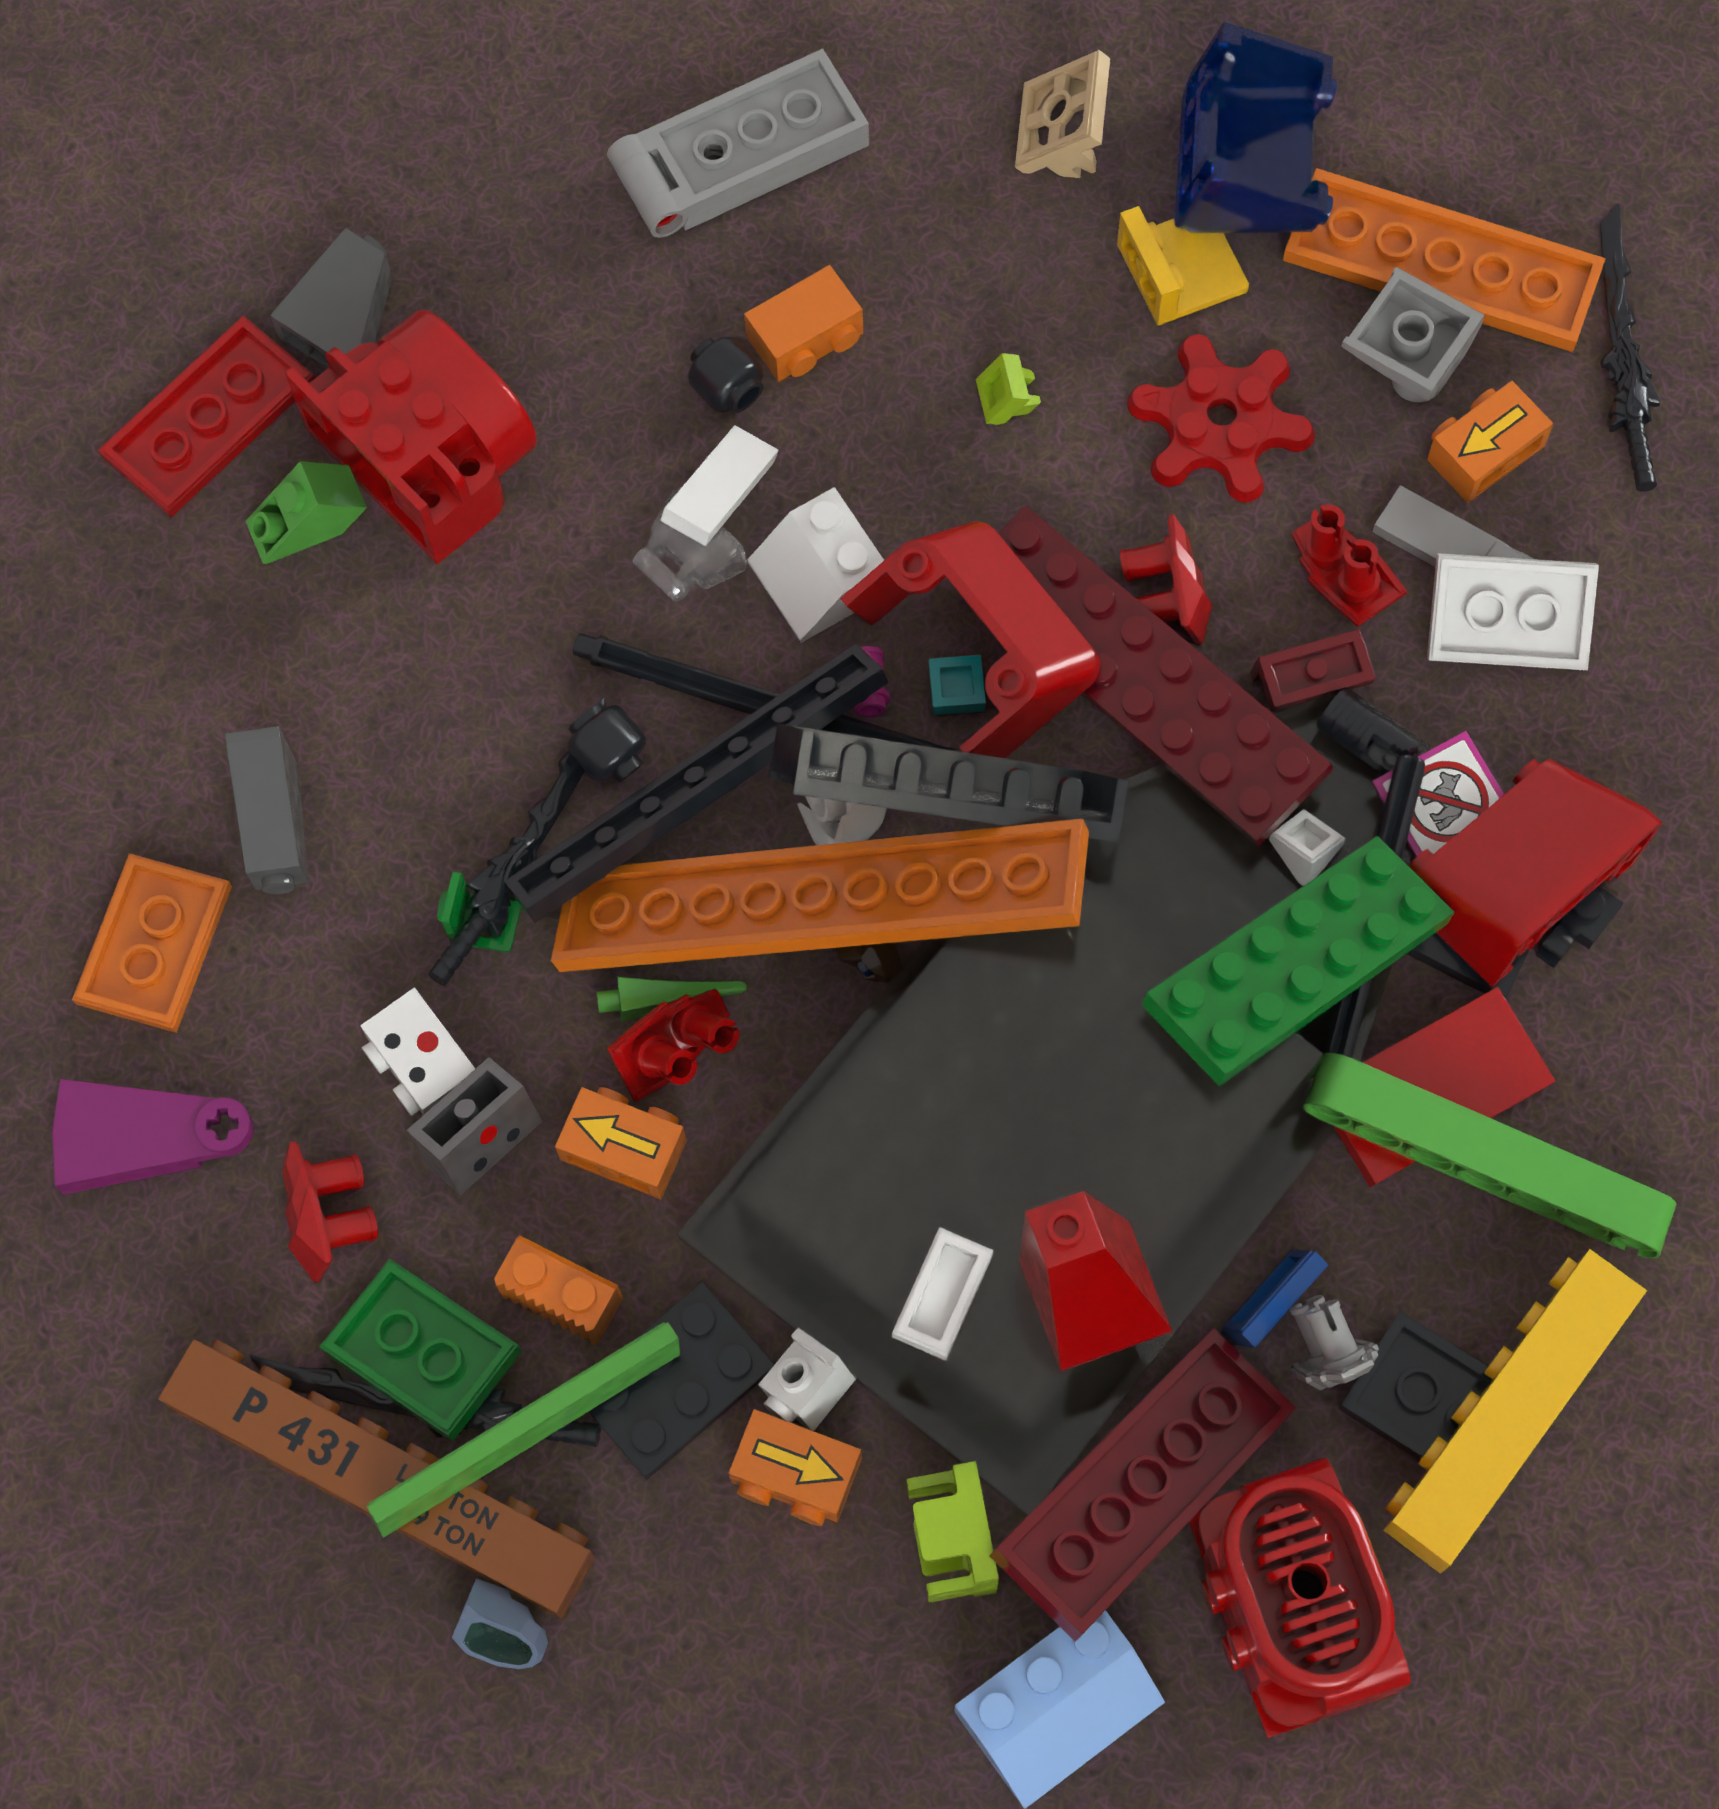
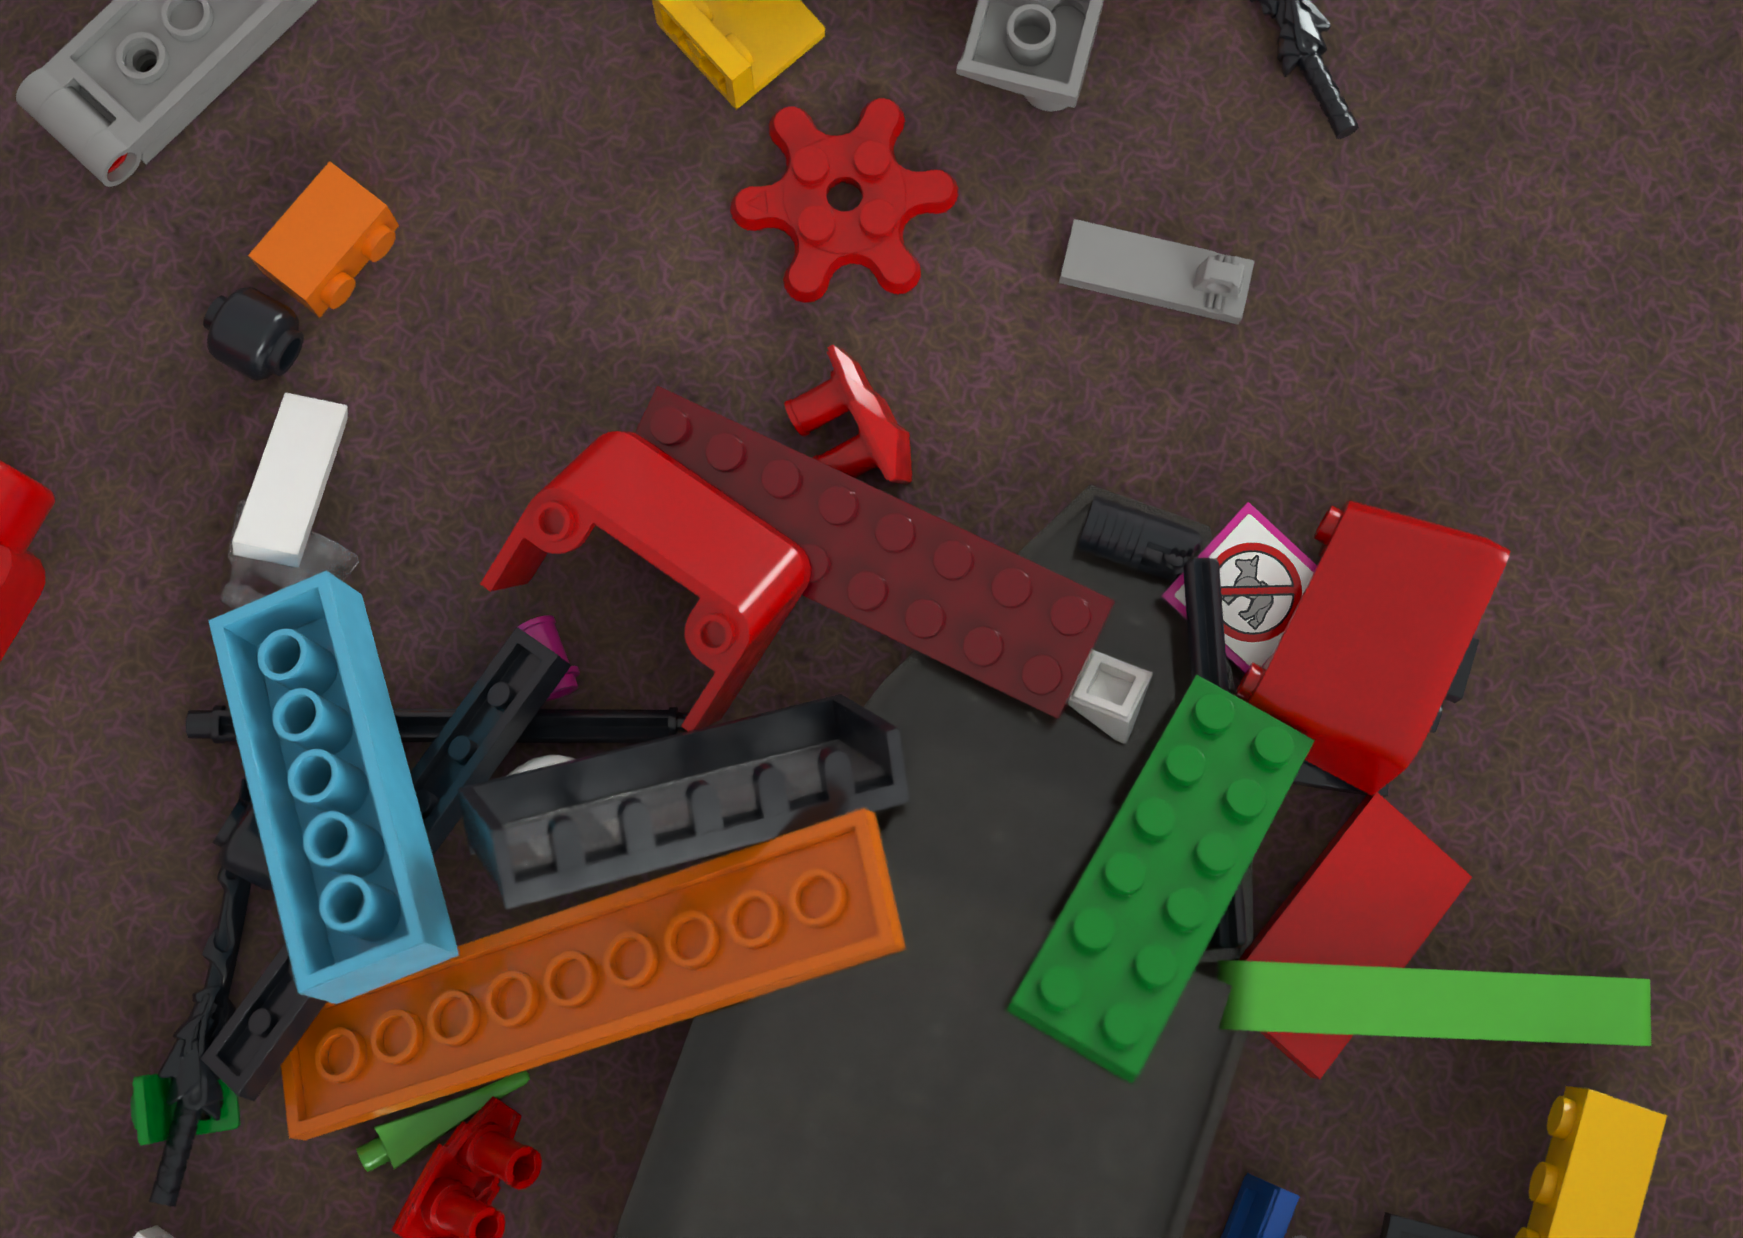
camera: 25 degrees left, 10 degrees up
white slope [748,487,884,643] -> none
teal plate [929,655,986,715] -> none
lime tile [976,353,1041,425] -> none
dark red panel [1250,629,1376,712] -> none
red connector [1291,504,1407,627] -> none
orange brick [1427,381,1554,503] -> none
white tile [1427,553,1599,670] -> none
none -> medium azure brick [208,570,459,1004]

